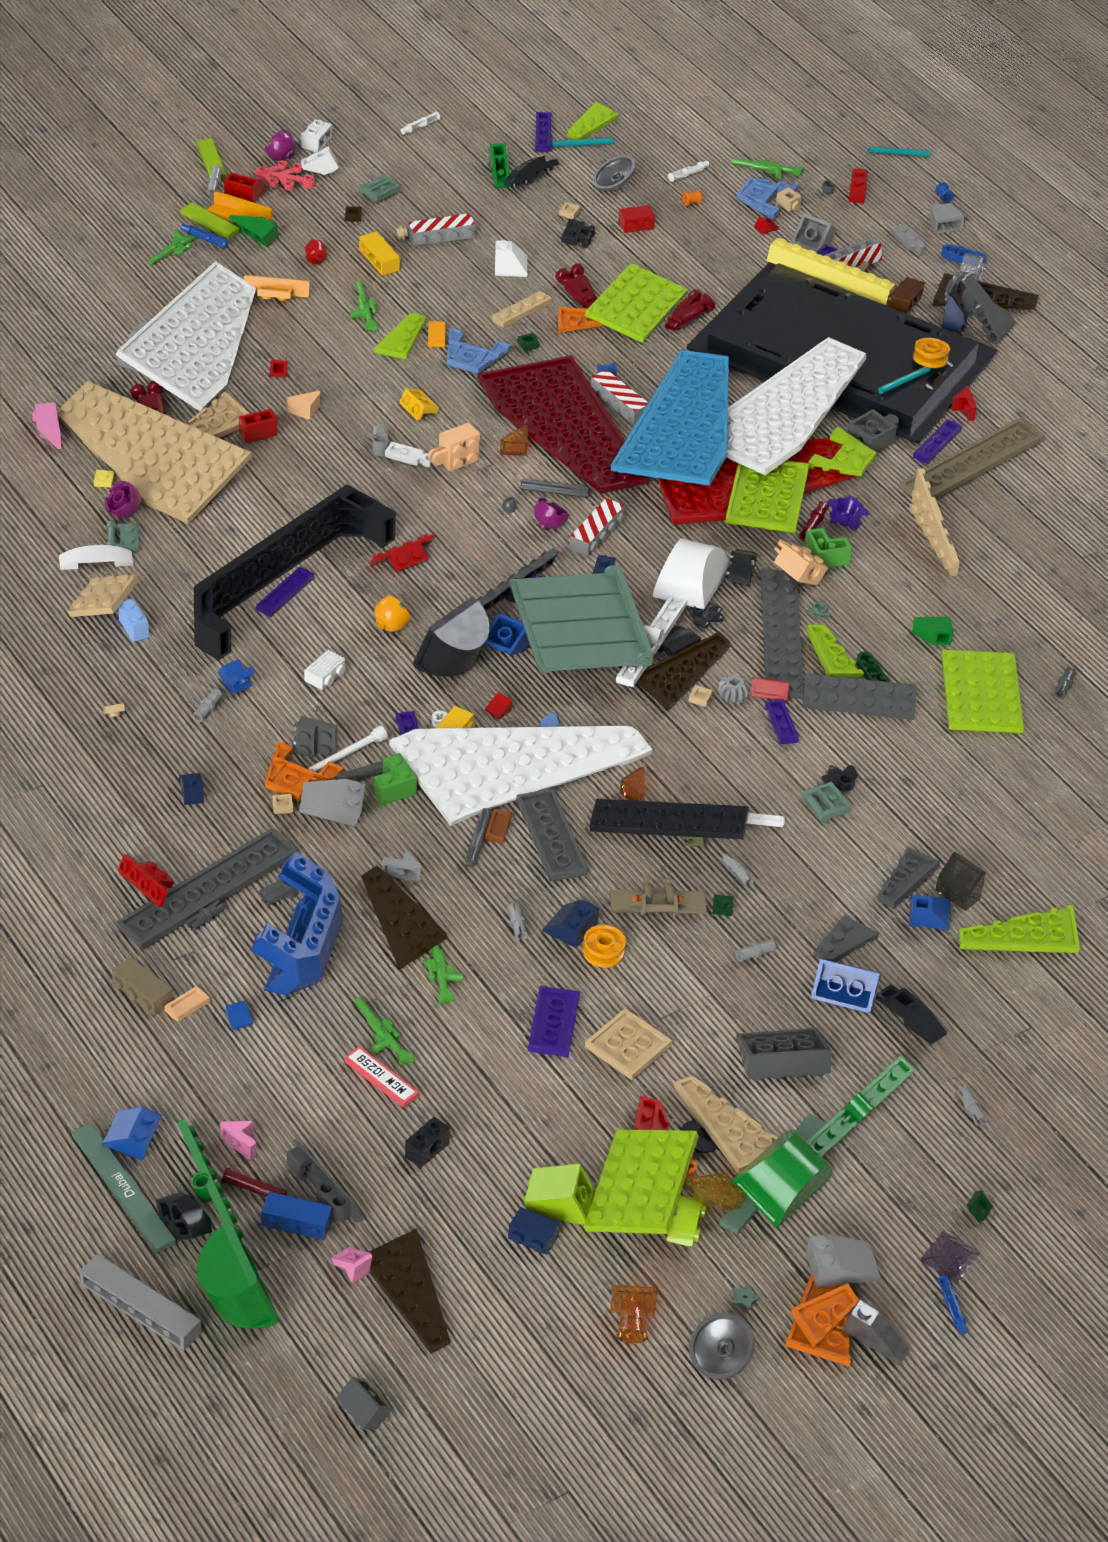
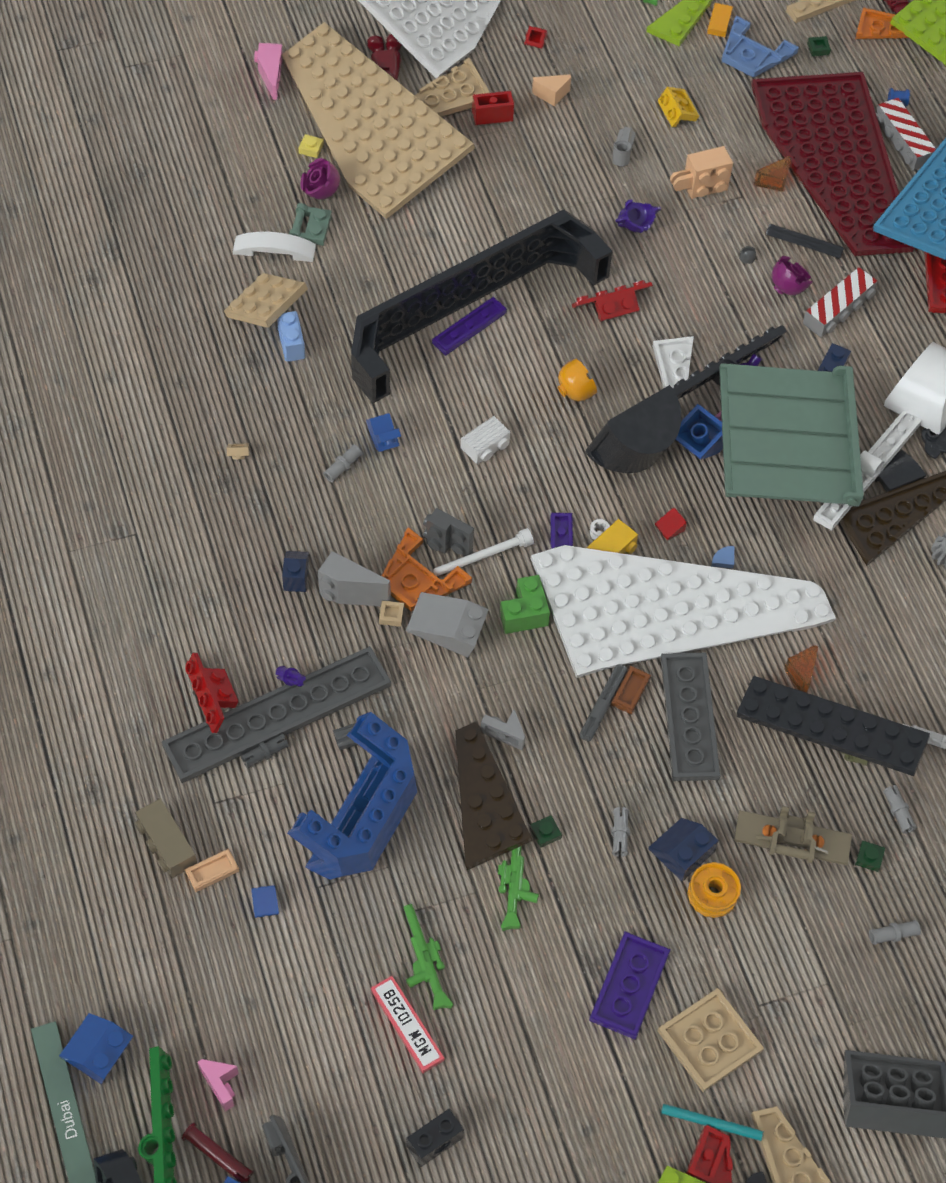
camera: 15 degrees right, 15 degrees up
dark grey axle [336,761,383,781] -> none
white plate [385,442,431,467] -> none
tan plate [689,685,713,707] -> none
none -> dark purple axle [275,666,306,687]
none -> light grey slope [318,551,391,606]
none -> dark green plate [530,815,562,848]
none -> dark purple hair [615,200,661,233]
none -> white wing [653,336,694,388]
none -> teal bar [661,1104,764,1141]

